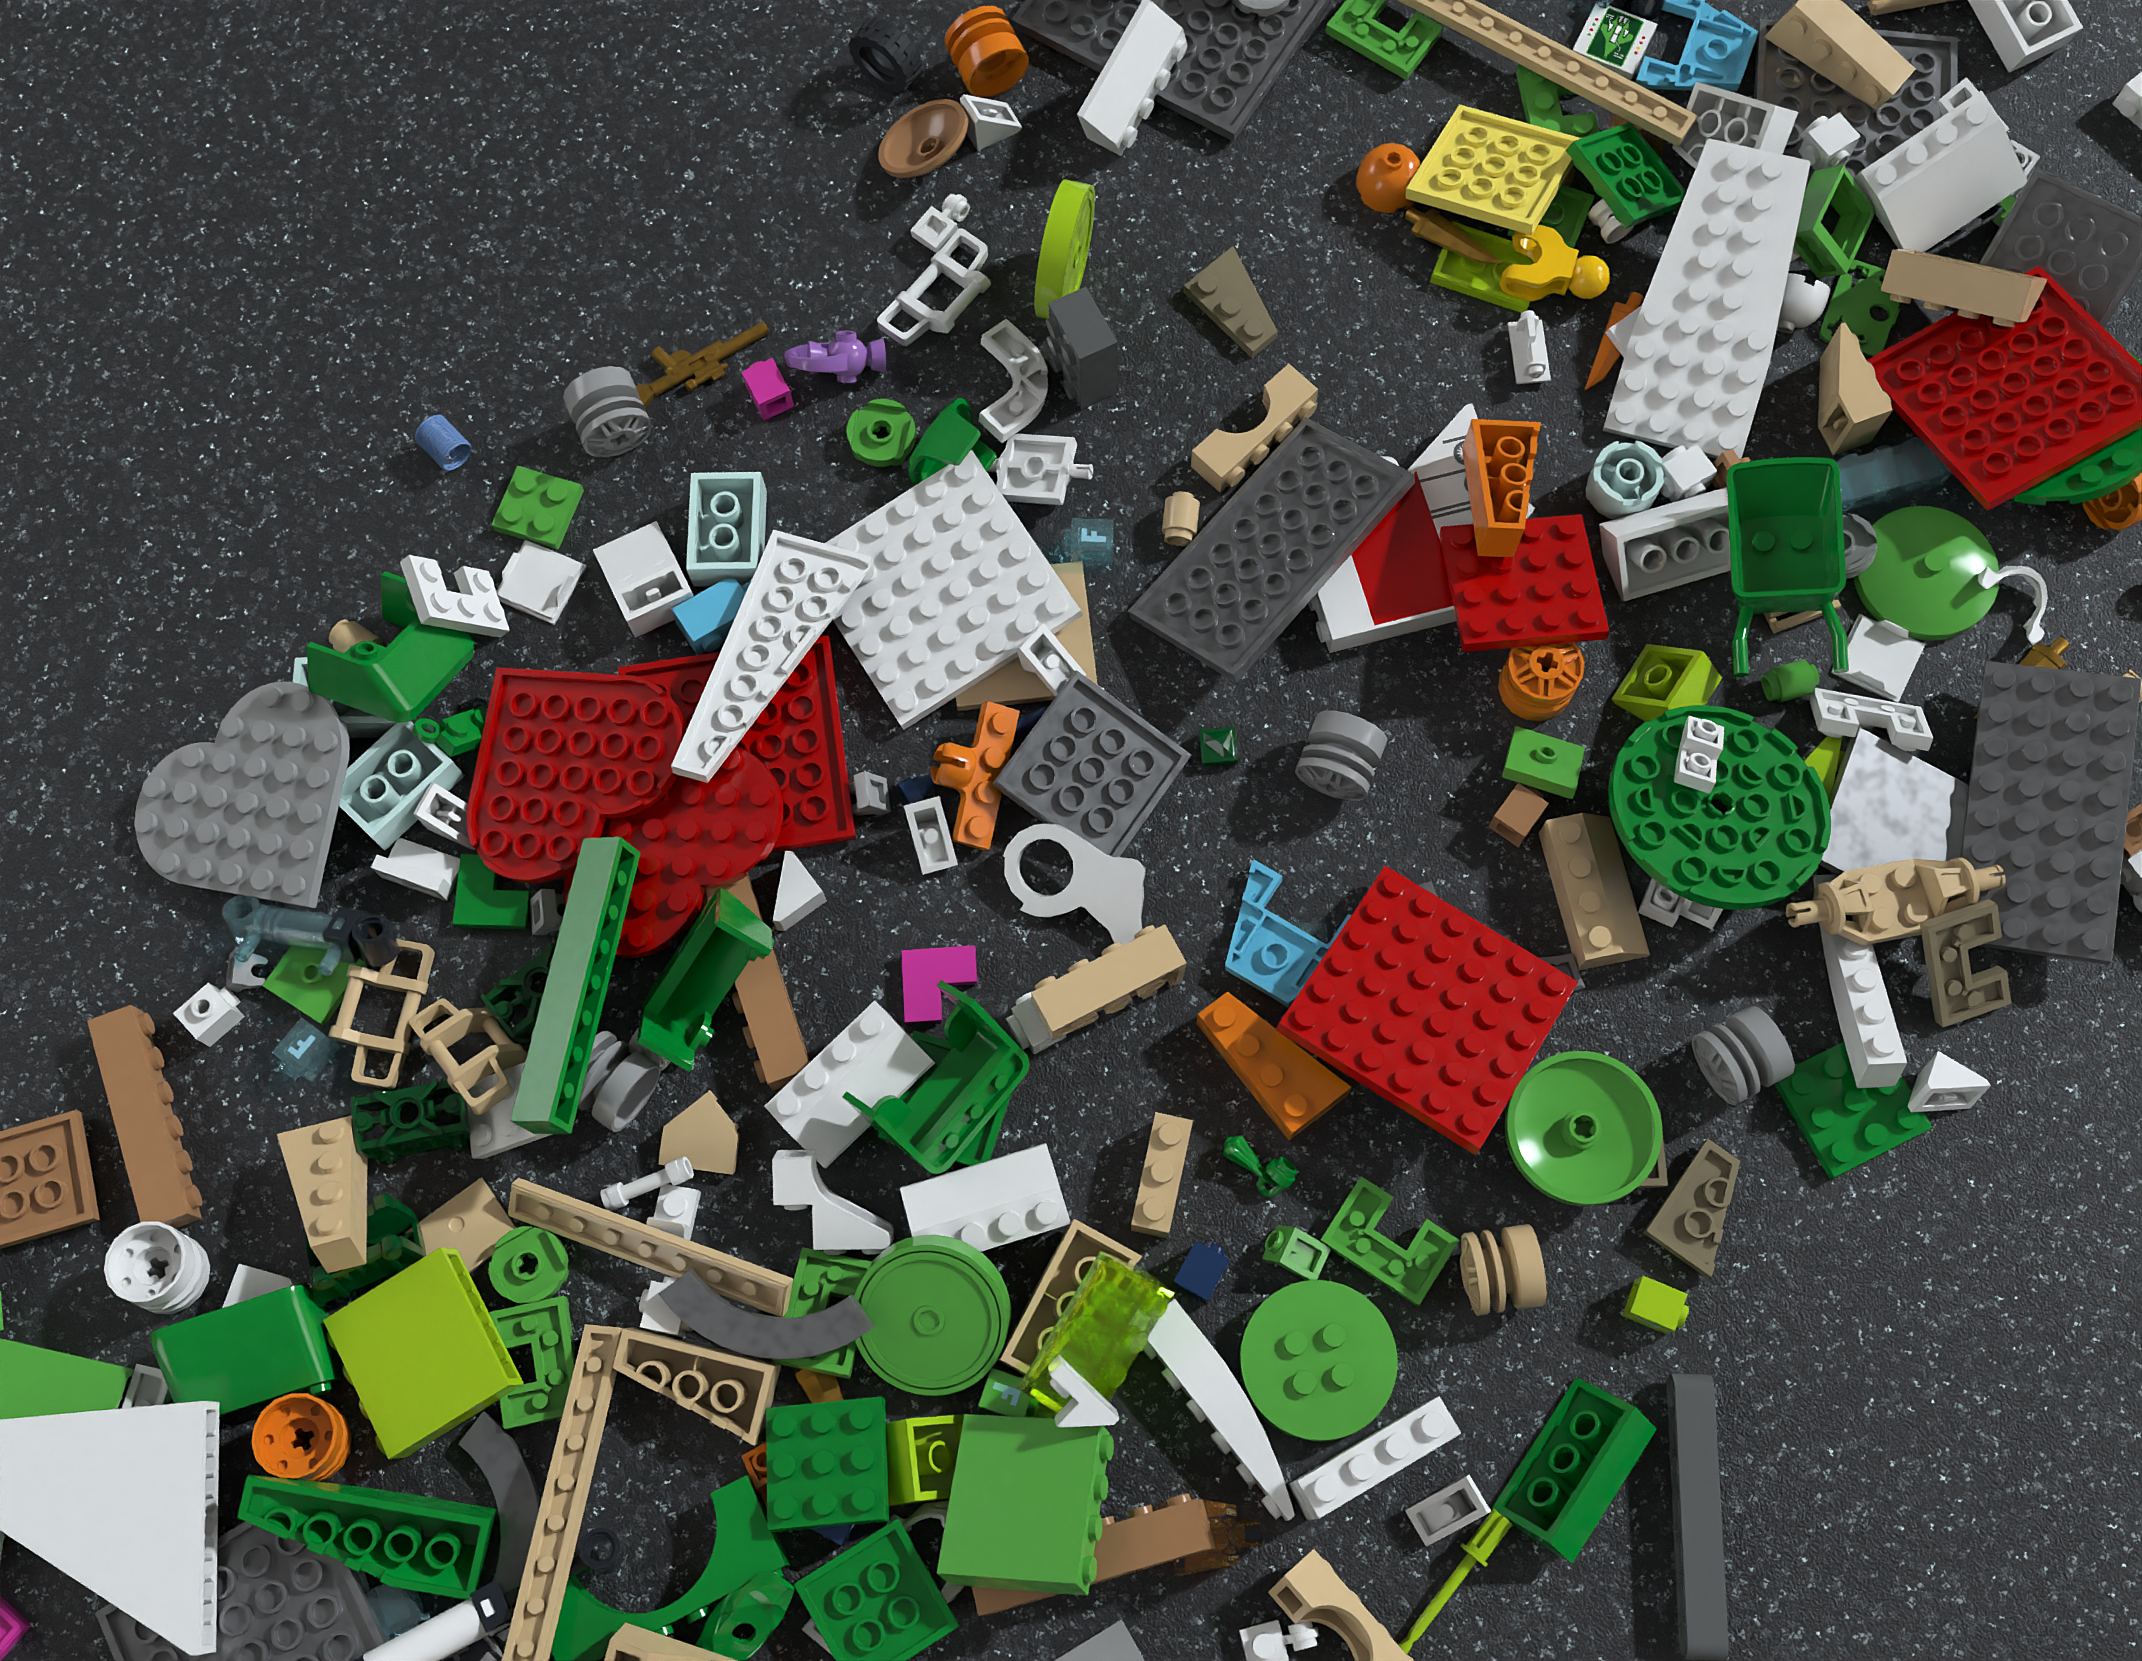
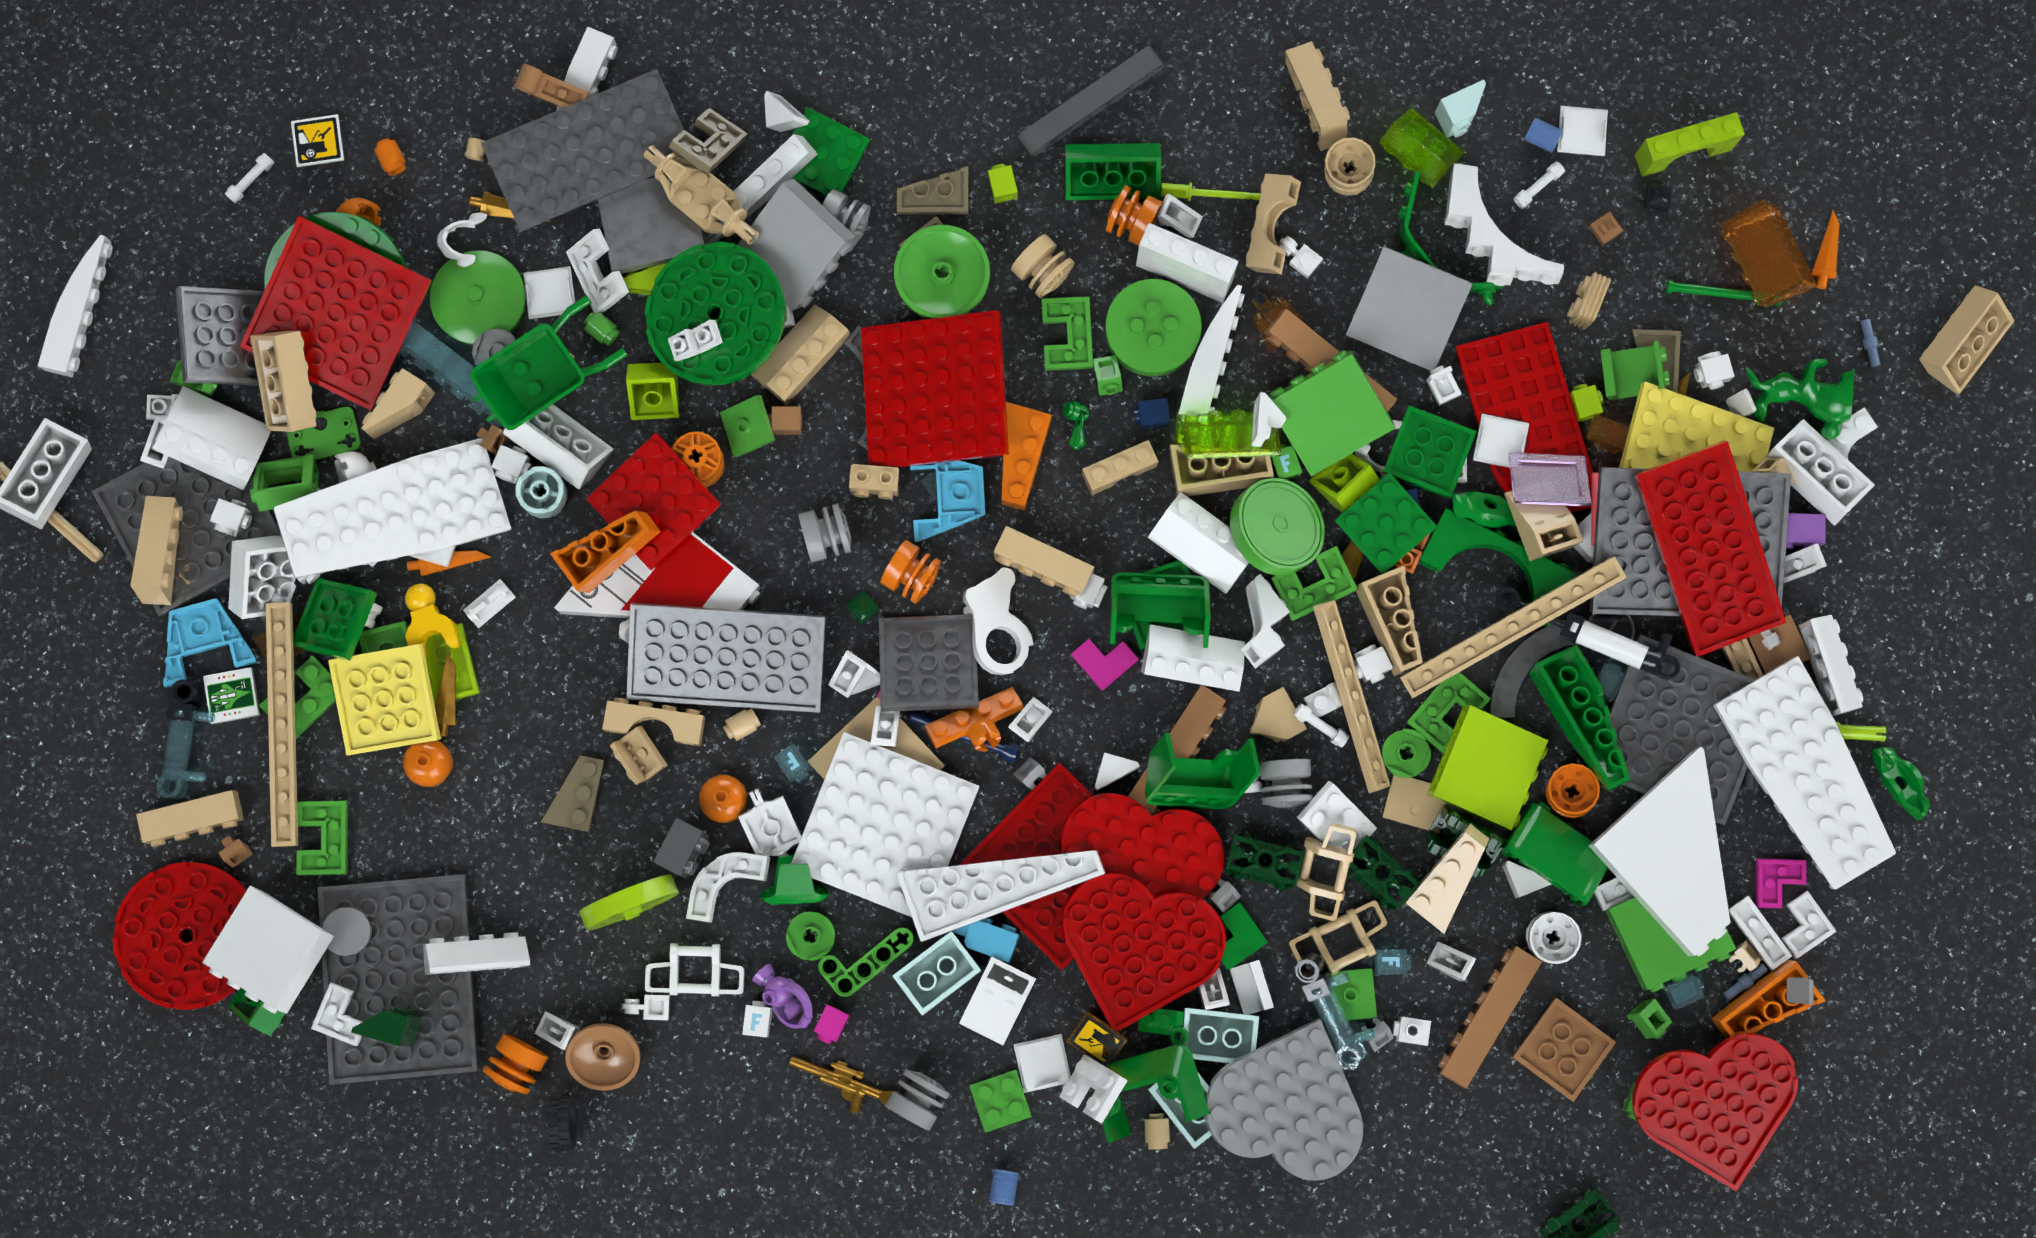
camera: 130 degrees left, 10 degrees up
green brick [510,837,641,1134] -> none
flat silver tile [659,1269,875,1359] -> none
none -> tan bracket [610,725,668,785]
none -> orange cylinder [699,775,748,823]
none -> light grey brick [738,178,856,311]
none -> white brick [742,1001,772,1037]
none -> bright green beam [818,928,914,997]
none -> white slope [828,650,880,698]
none -> tan bracket [849,464,899,499]
none -> orange wheel [880,540,941,604]
none -> piece [1066,1011,1128,1067]
none -> orange wheel [1106,185,1163,246]
none -> white slope [1427,942,1476,981]

